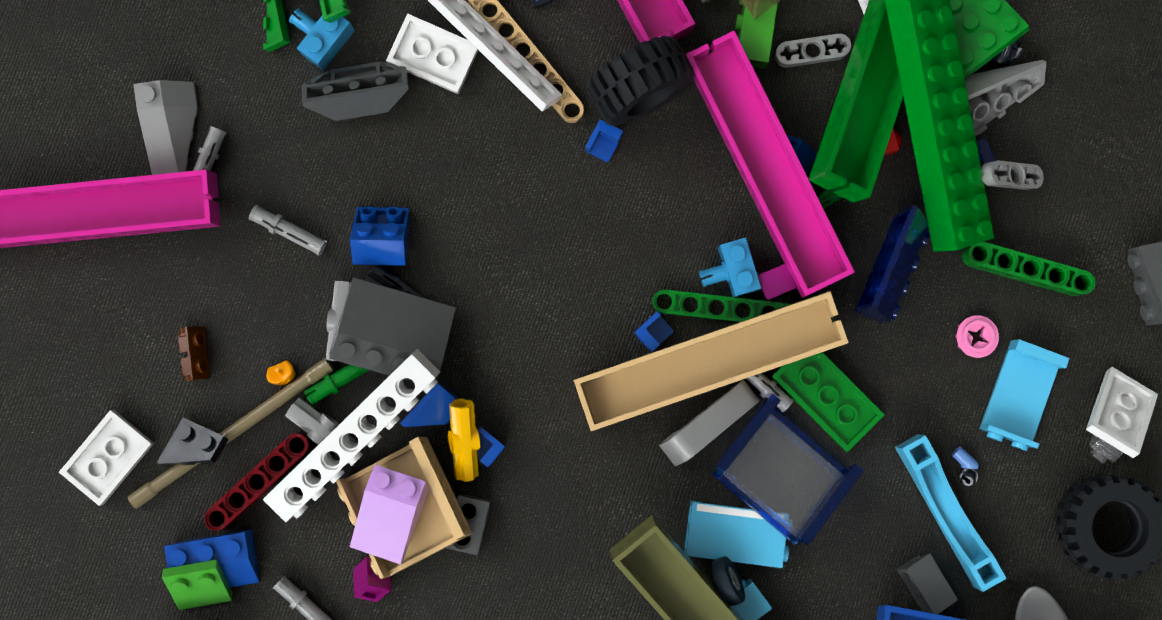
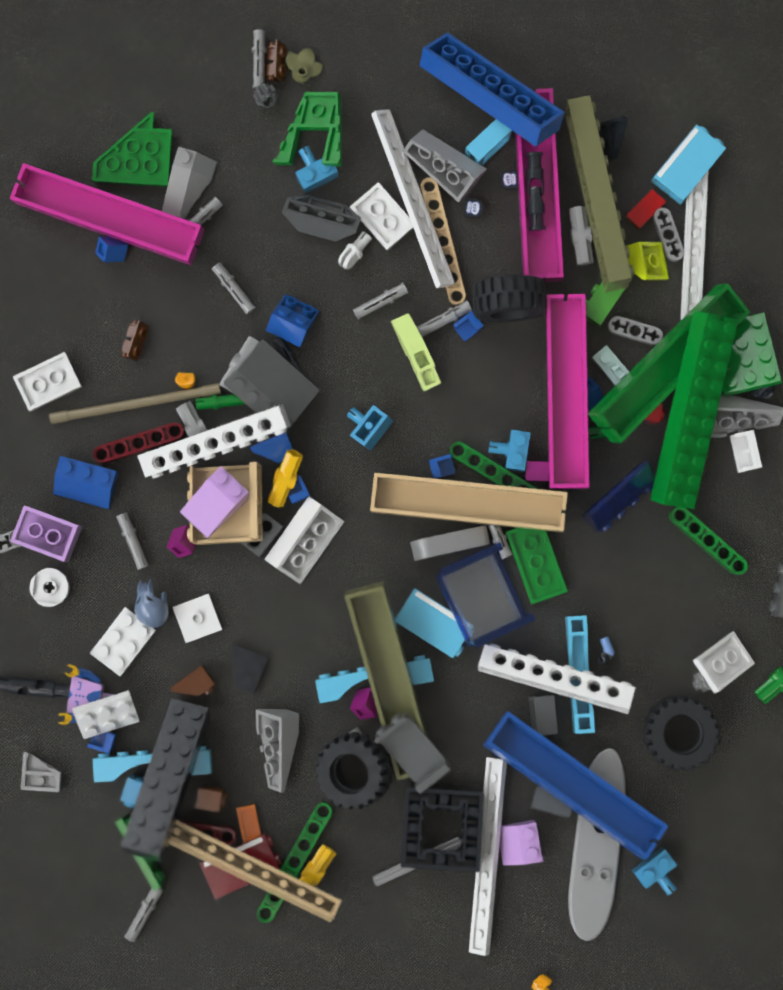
camera: 25 degrees right, 0 degrees up
wing [157,417,229,467] -> none
bright green plate [162,560,232,610] -> none
black bush [712,556,745,606] -> none
bright pink gear [955,315,999,358] -> none
clear blue tile [976,138,996,163] -> none
medium azure panel [979,339,1070,451] -> none
light grey beam [981,160,1044,190] -> none
none -> green wing [92,112,173,187]
none -> blue panel [95,236,128,262]
none -> white slope [264,496,344,584]
none -> white arm [338,231,372,269]
none -> dark azure brick [347,405,393,451]
none -> light grey pin [353,283,408,320]
none -> yellowish green slope [391,313,441,391]
none -> light grey pin [417,300,472,337]
none -> white brick [478,644,635,714]
none -> light aqua plate [591,345,629,386]
none -> white hinge [729,430,762,473]

